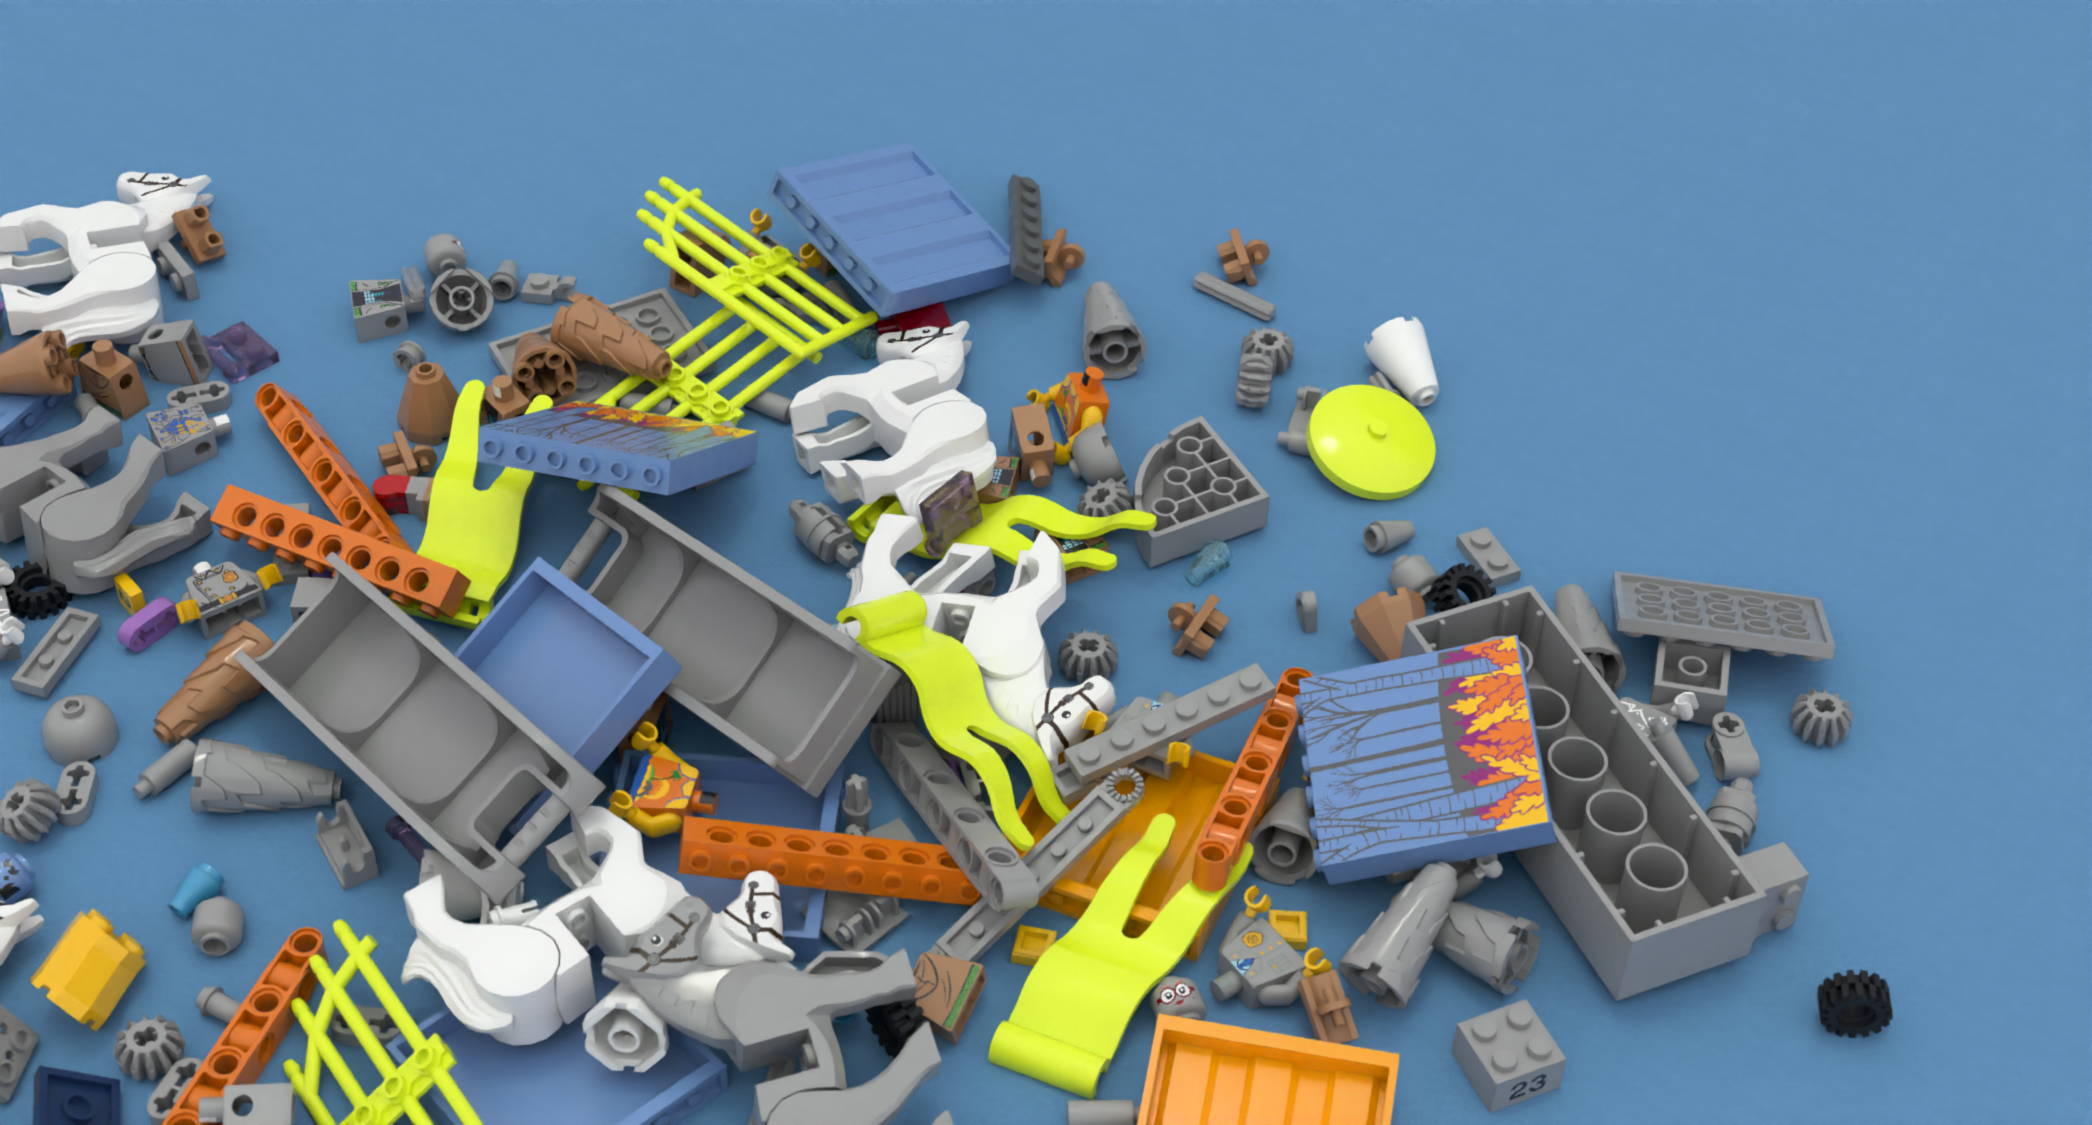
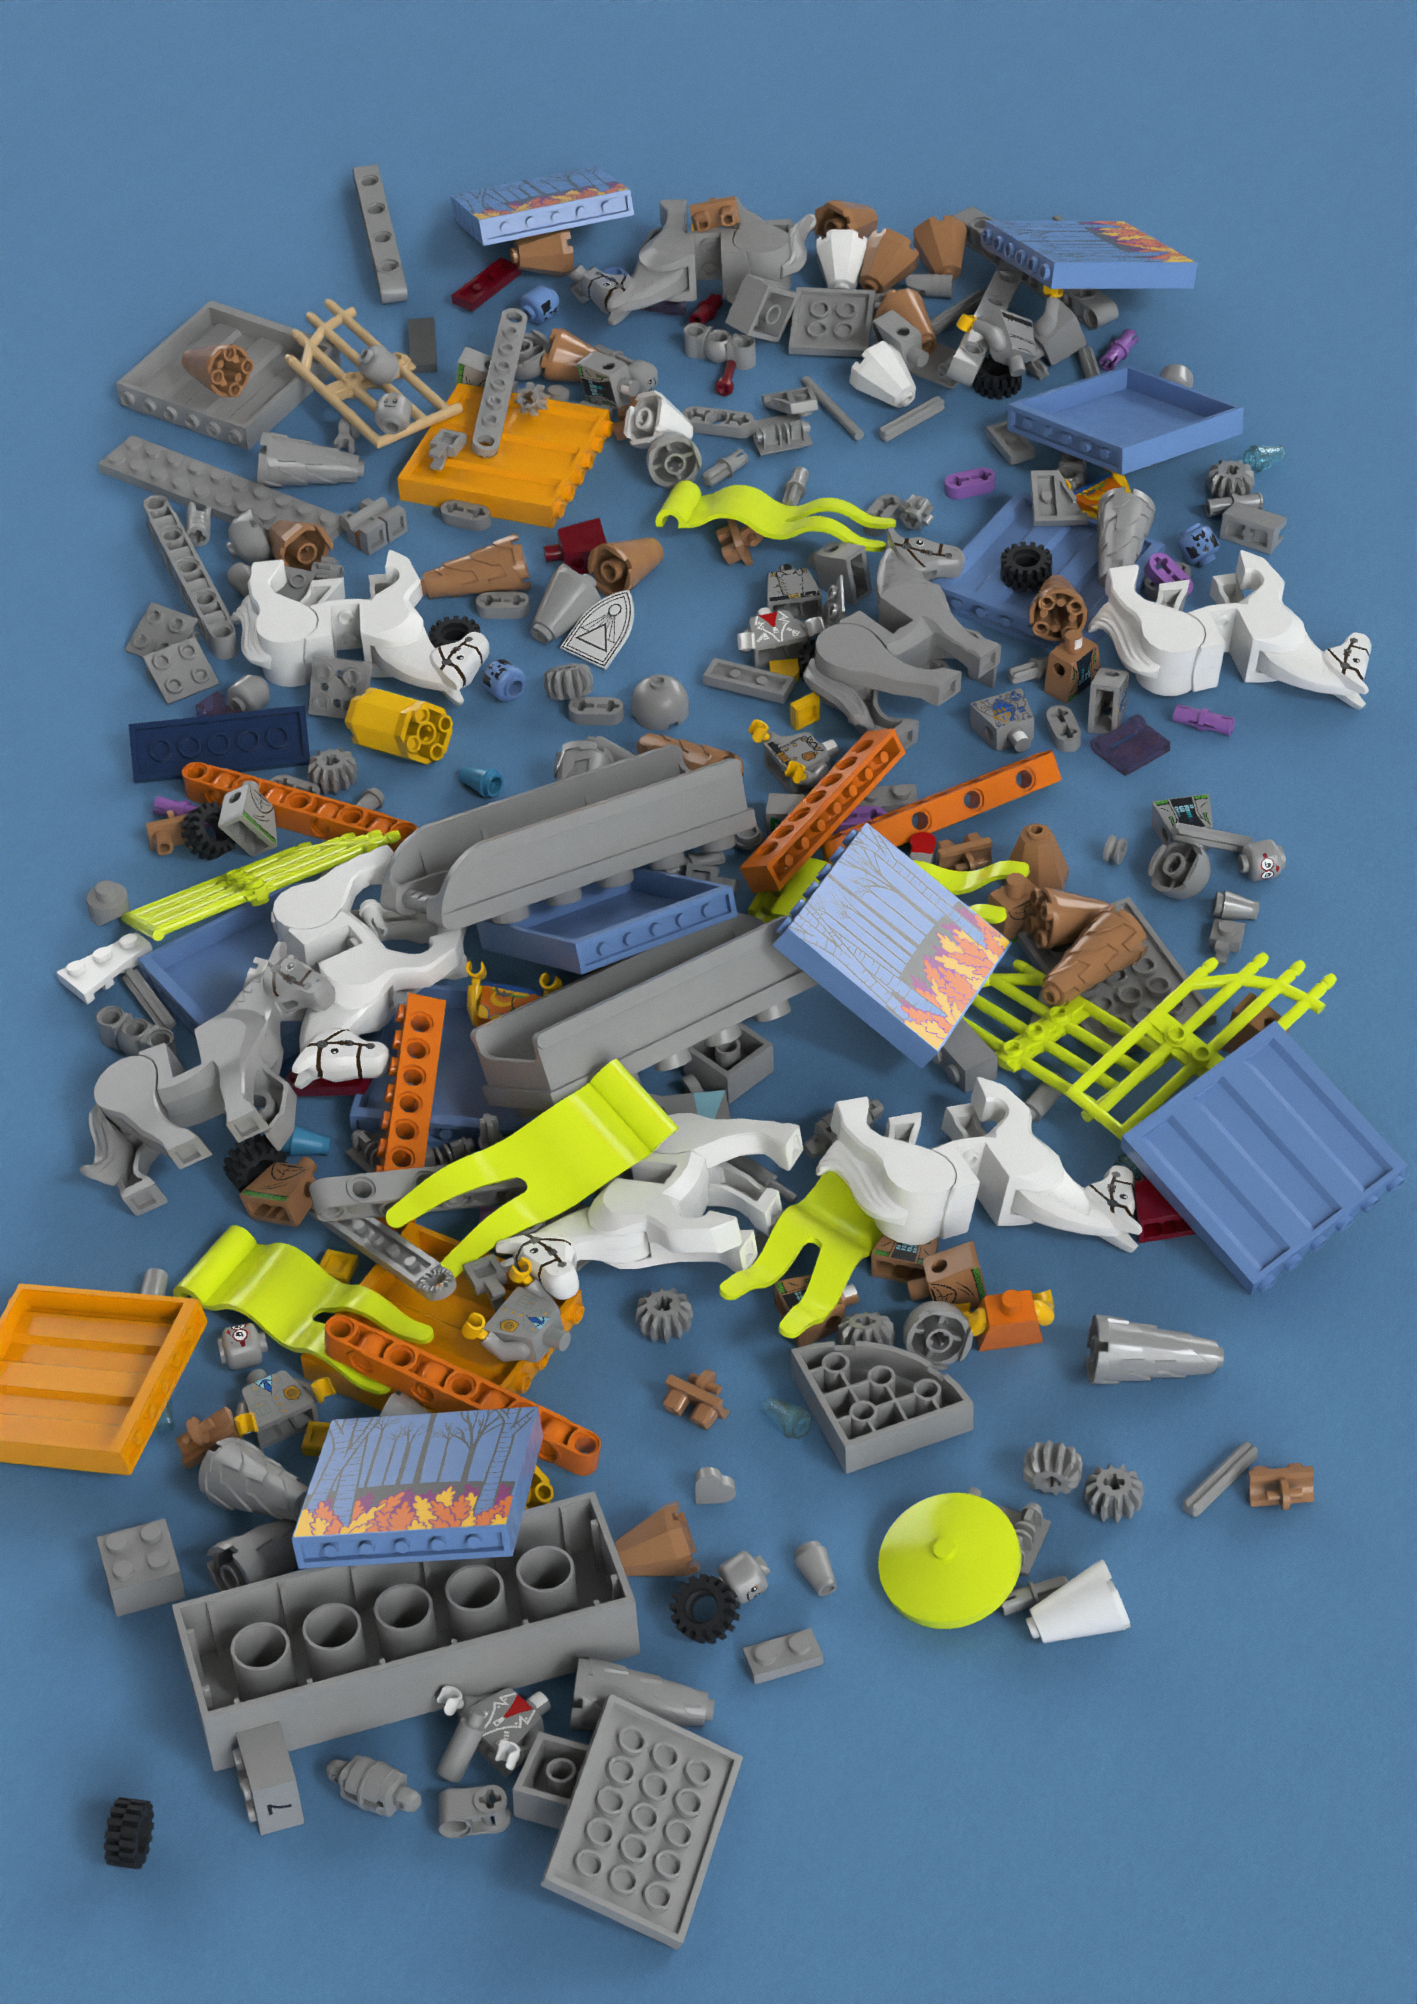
camera: 100 degrees right, 0 degrees up
medium lavender beam [118,597,180,652] -> none
light grey plate [156,240,200,302] -> none
medium nougat hips [171,205,226,265] -> none
light grey head [190,896,245,956] -> none
plate [919,470,983,558] -> none
dark grey plate [1008,174,1045,287] -> none
medium nougat hips [1043,228,1086,287] -> none
light grey plate [1064,663,1276,785] -> none
light grey gear [1789,688,1853,748] -> none
none -> yellow tile [769,658,800,683]
none -> medium lavender pin [1173,704,1235,736]

